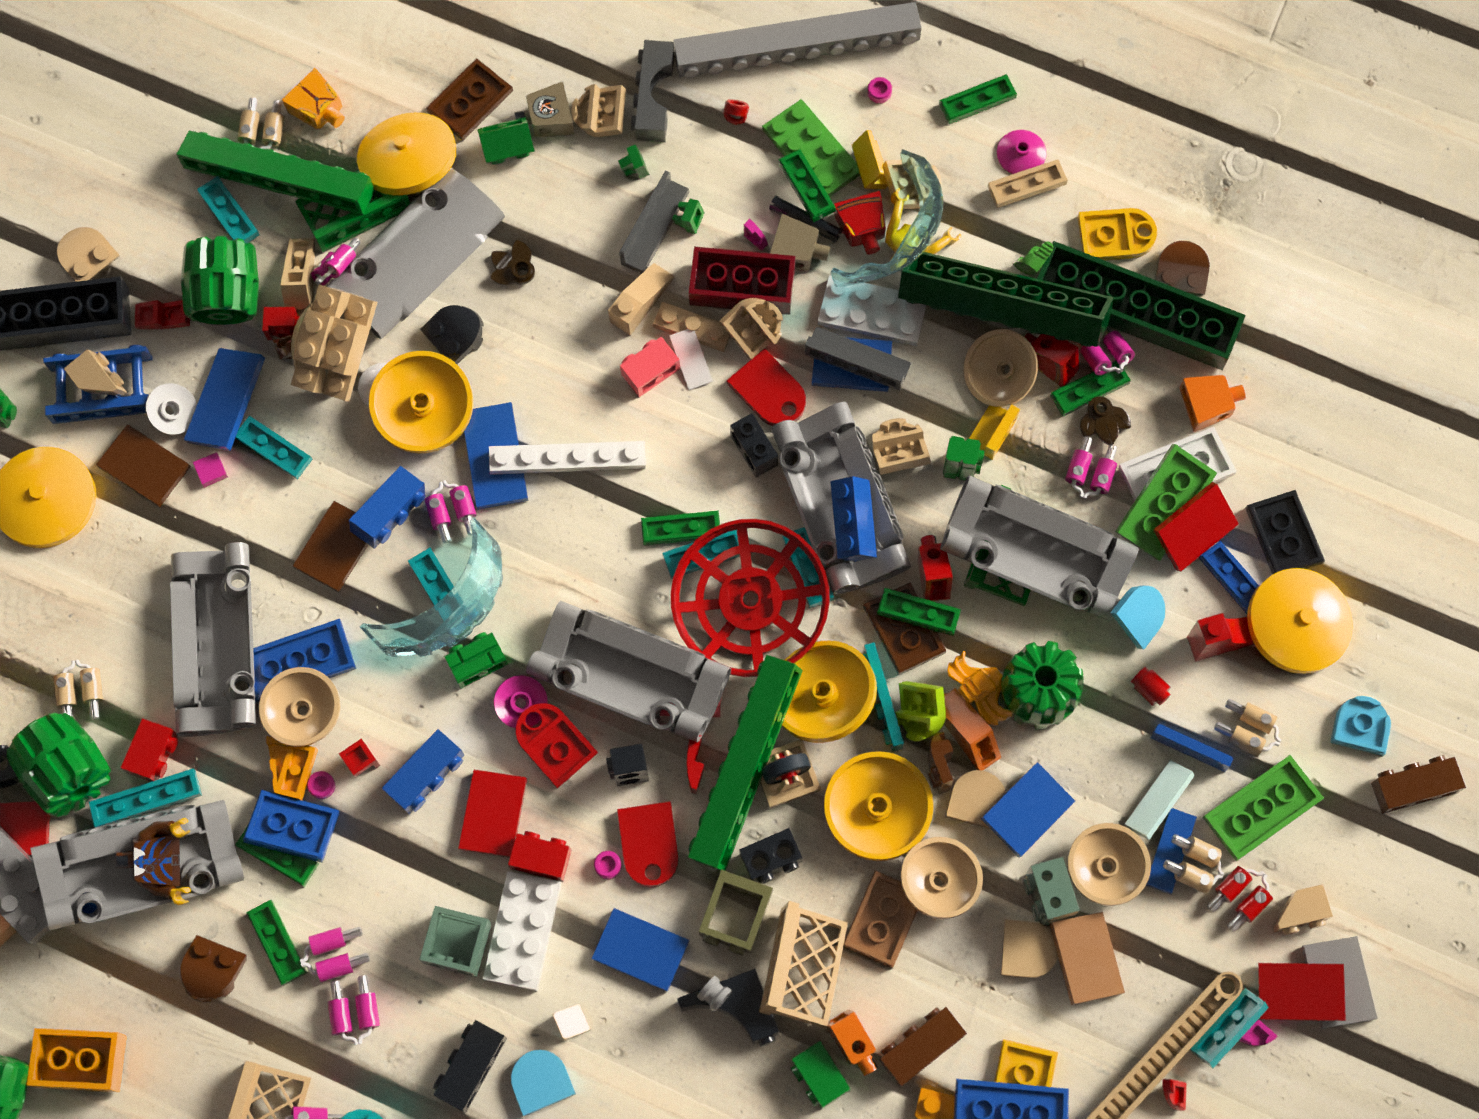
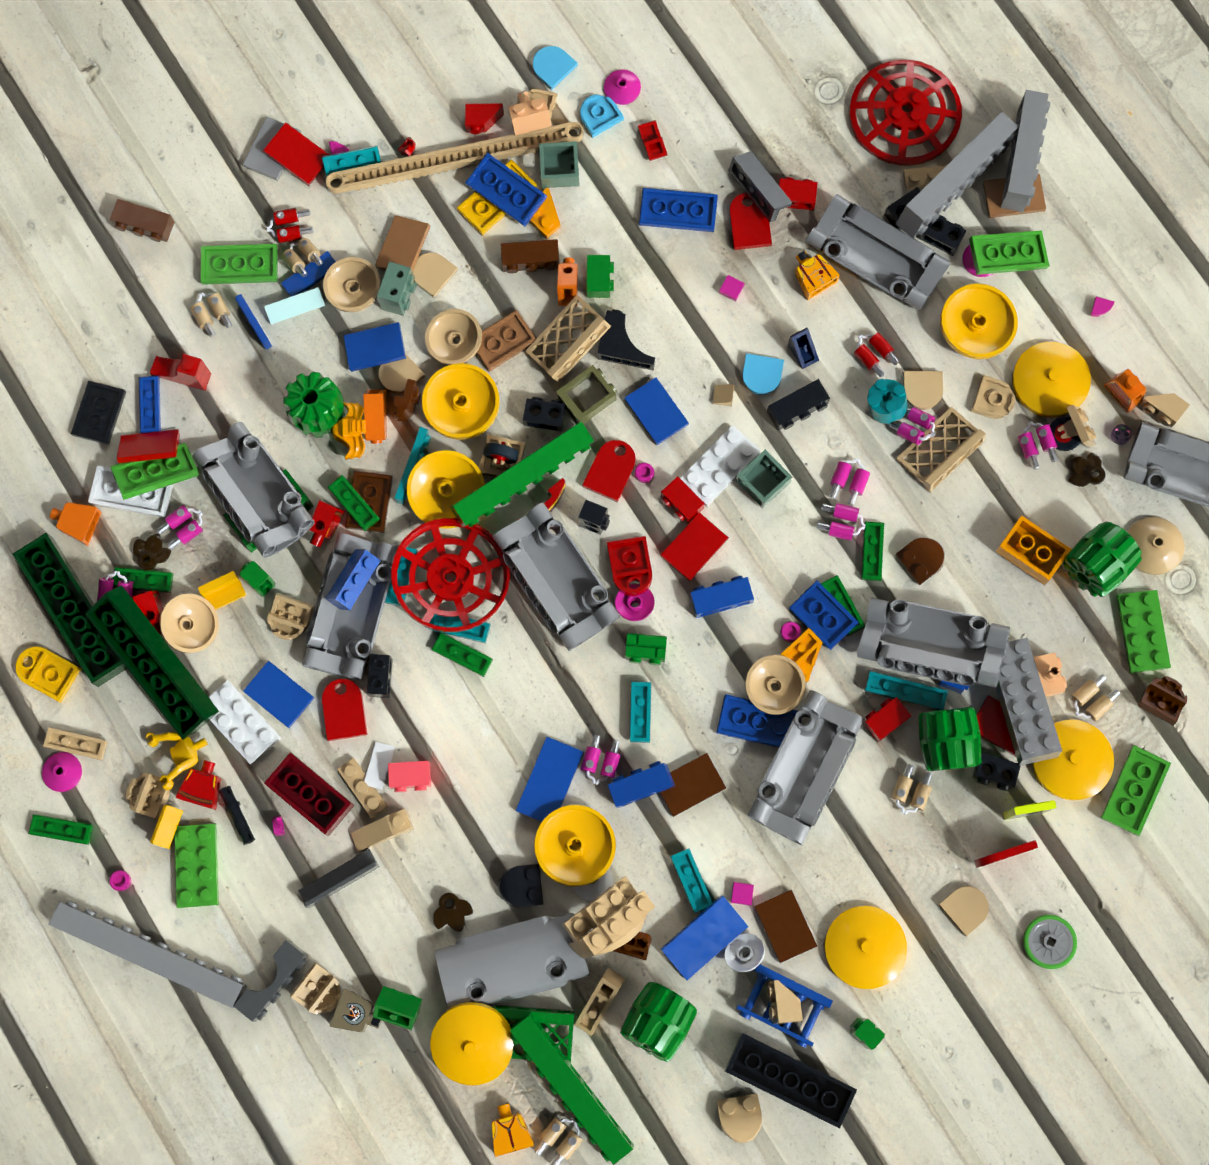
camera: 145 degrees left, 5 degrees up
torso [116,818,191,905] -> none
red slope [135,300,190,330] -> none
teal plate [197,176,260,243] -> none
red brick [262,307,300,340] -> none
dark pink piece [311,238,361,286] -> none
red panel [339,738,381,777] -> none
clear light blue windscreen [360,517,503,657] -> none
reddish brown tile [426,58,513,141] -> none
white plate [489,441,646,474] -> none
green tile [618,144,650,179] -> none
green tile [672,198,705,234] -> none
light grey wheel [697,976,732,1012] -> none
tan slope [719,298,783,359] -> none
red tile [724,99,749,125] -> none
dark tan torso [770,214,831,271] -> none
green tile [778,149,836,222] -> none
dark grey panel [805,327,911,391] -> none
clear light blue windscreen [830,149,944,287] -> none
lime slope [895,681,946,741] -> none
bright green helmet [1013,241,1054,275] -> none
medium azure tile [1110,585,1165,650] -> none
red brick [1131,667,1171,706] -> none
reddish brown slope [1155,241,1210,295] -> none
yellow dish [1247,568,1353,674] -> none
tan slope [1272,884,1333,935] -> none
medium azure tile [1330,696,1391,756] -> none

